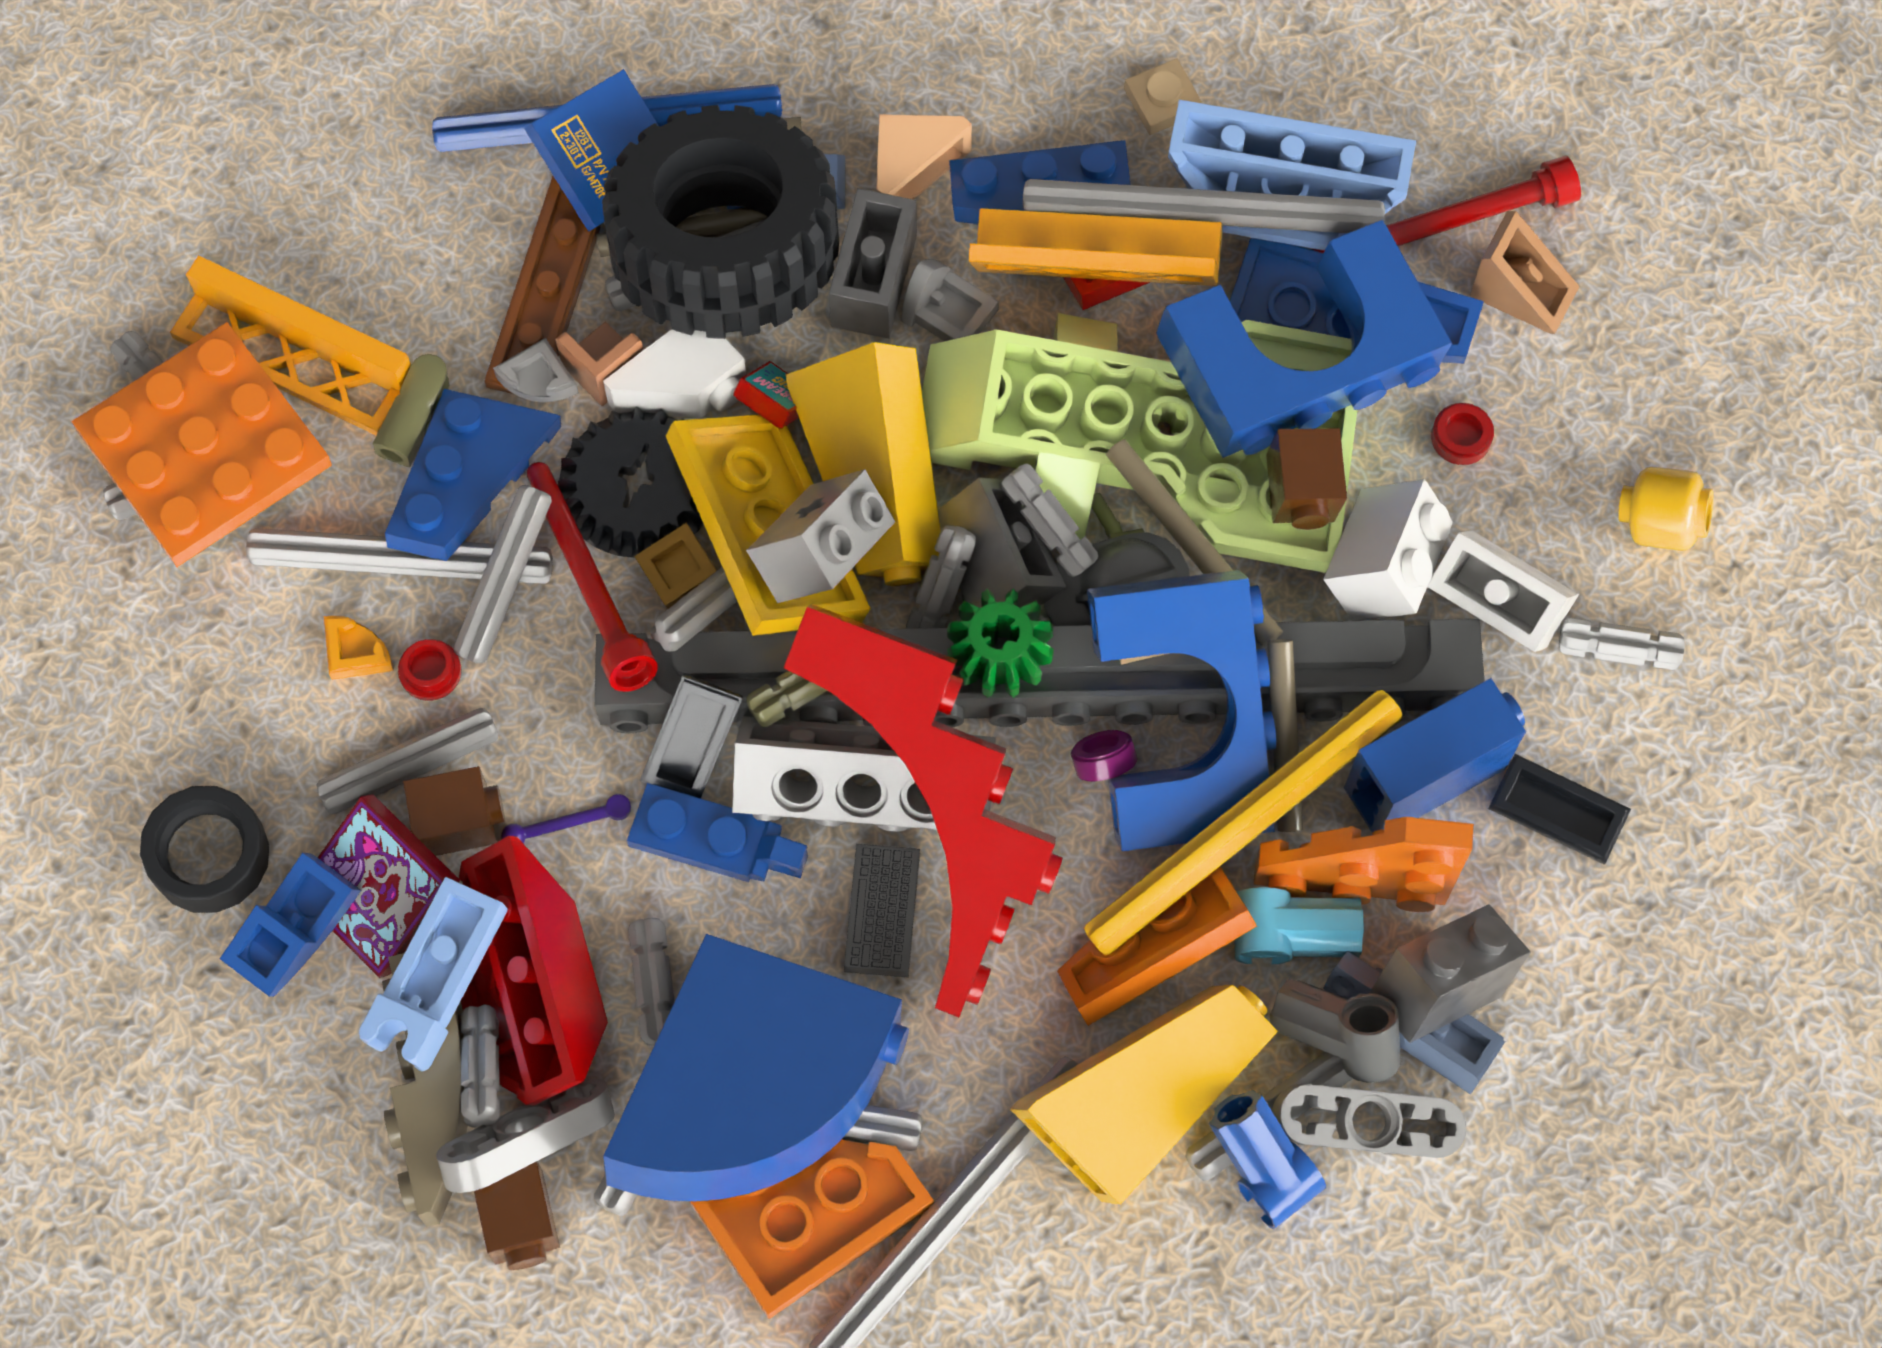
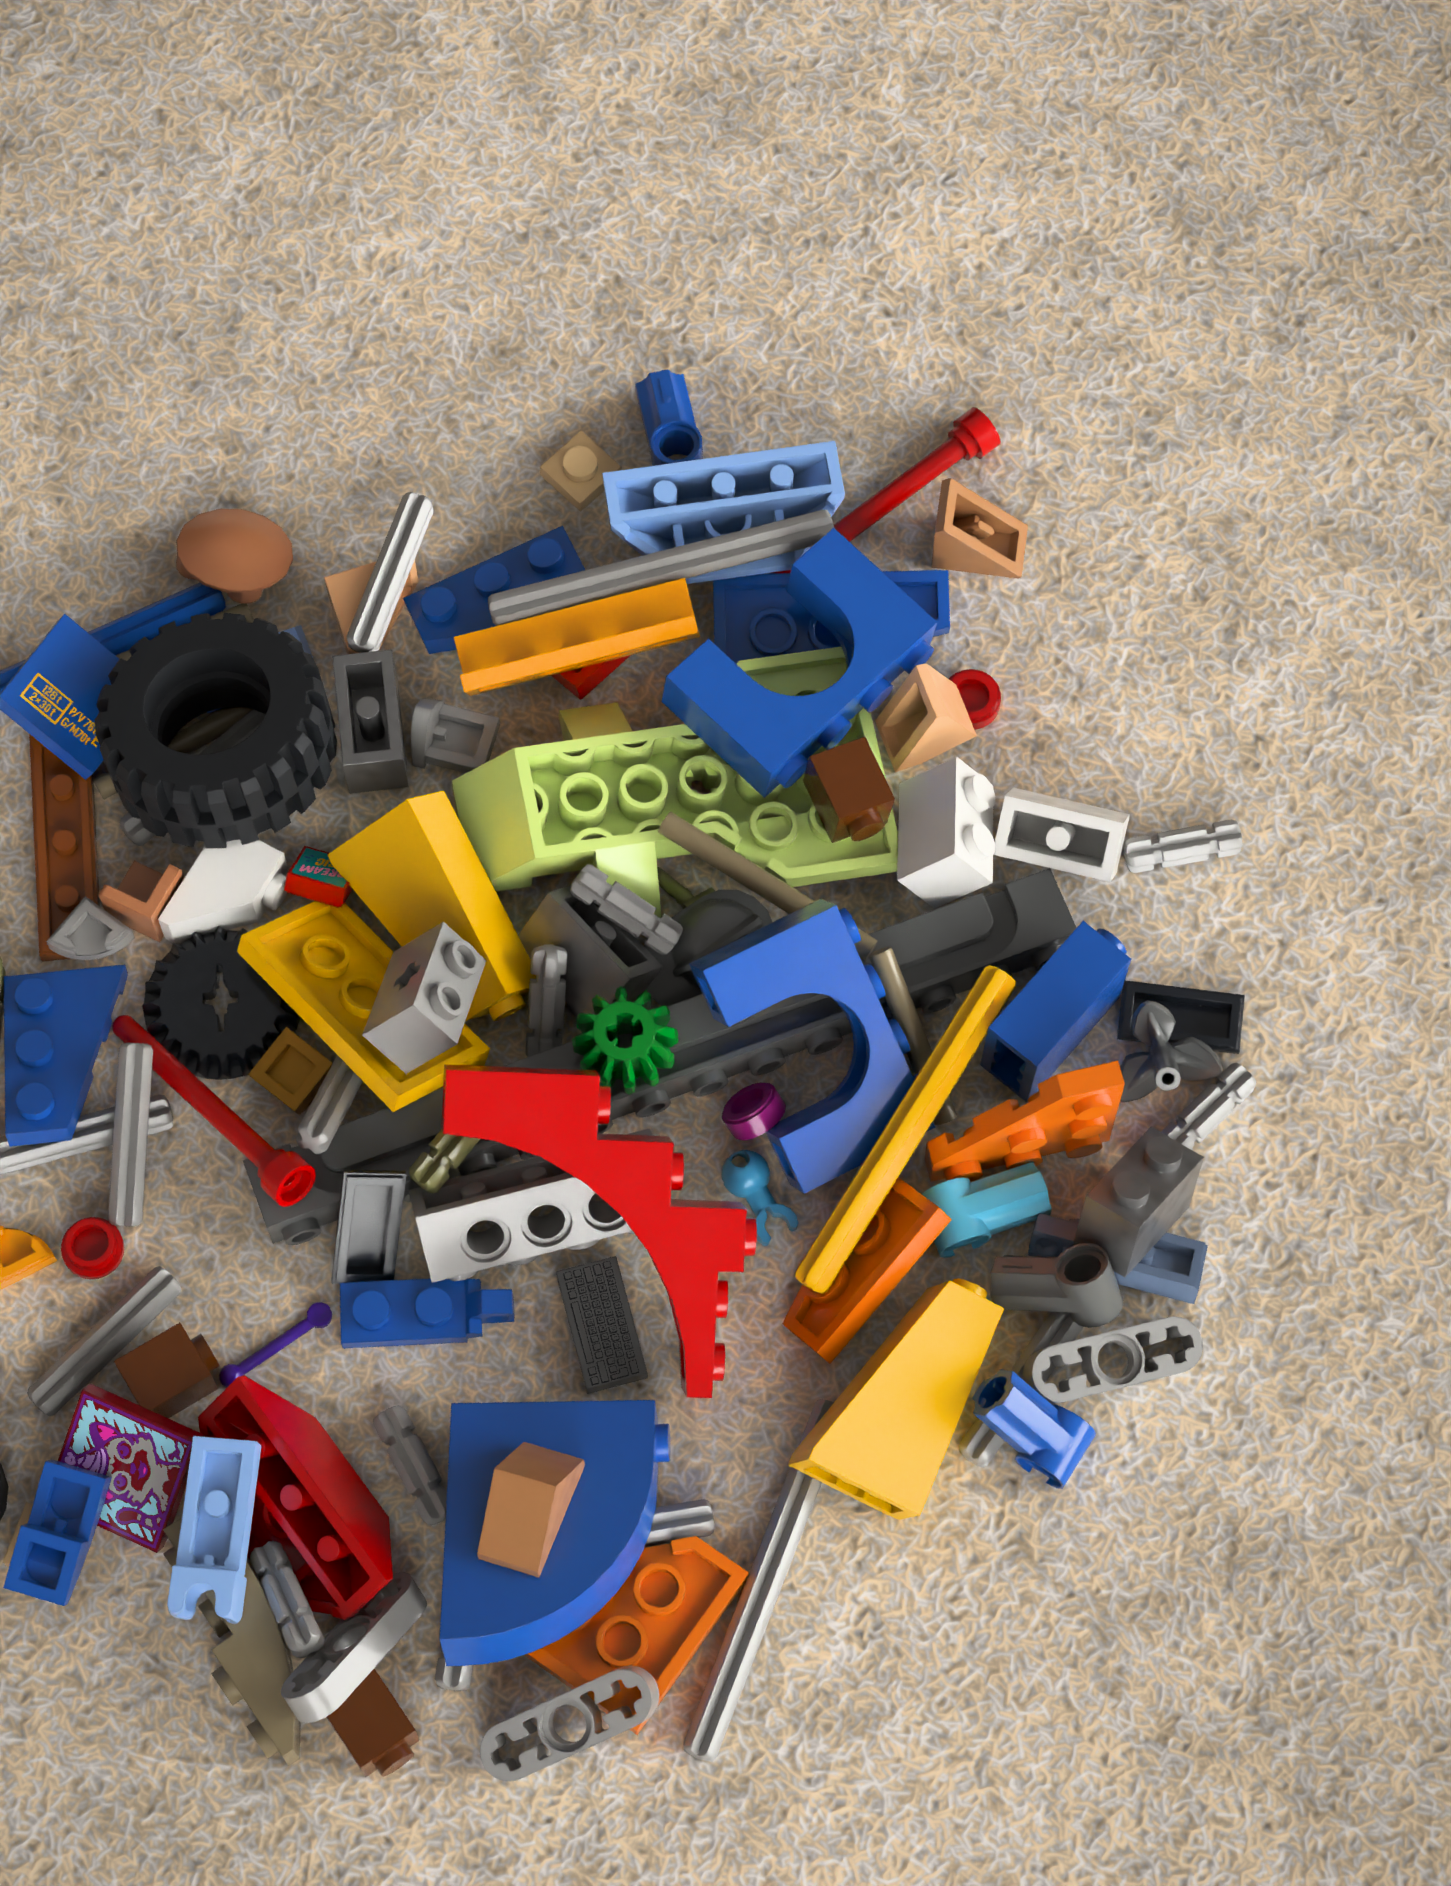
camera: 20 degrees left, 0 degrees up
yellow head [1618,467,1714,551] -> none
none -> nougat dish [176,508,293,604]
none -> light grey axle [347,492,434,653]
none -> medium nougat slope [477,1442,585,1578]
none -> light grey beam [480,1665,659,1781]
none -> blue piece [635,369,703,466]
none -> dark azure arm [721,1150,799,1246]
none -> light nougat slope [875,664,977,772]
none -> dark grey plant [1120,1001,1222,1102]
none -> light grey axle [1161,1063,1256,1150]

